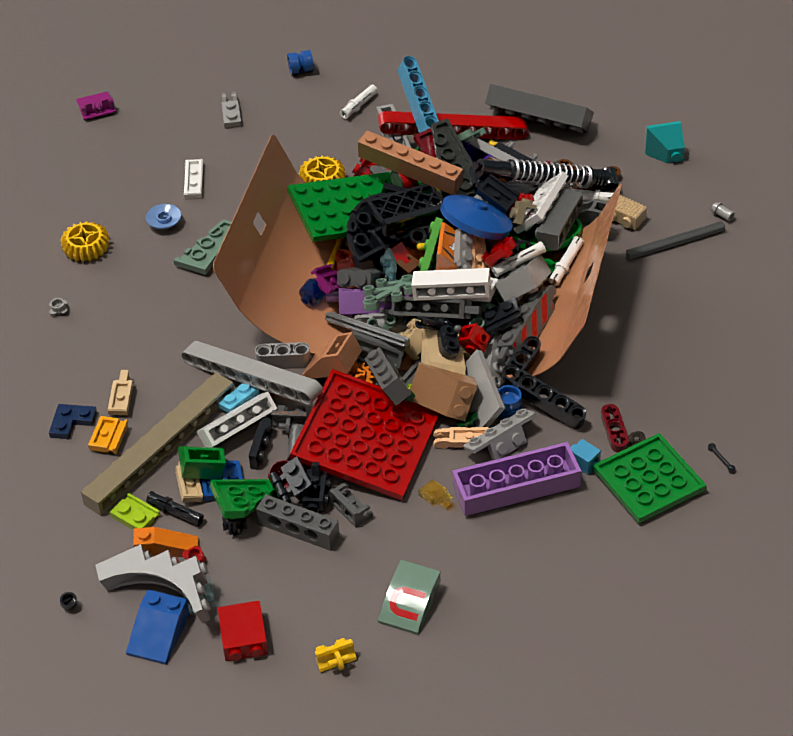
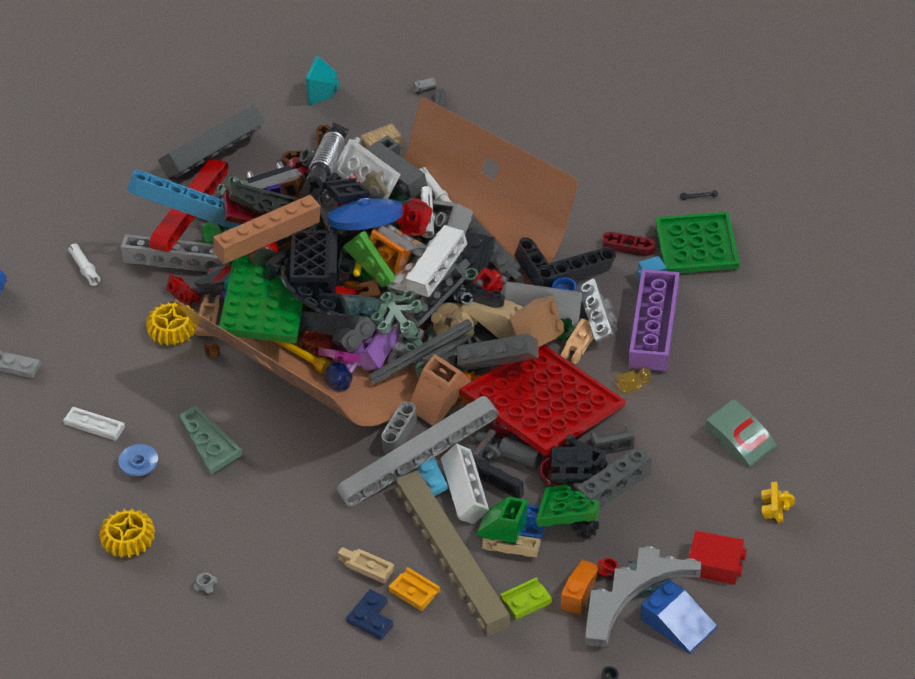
camera: 65 degrees left, 0 degrees up
black pin [146,491,204,526] -> none

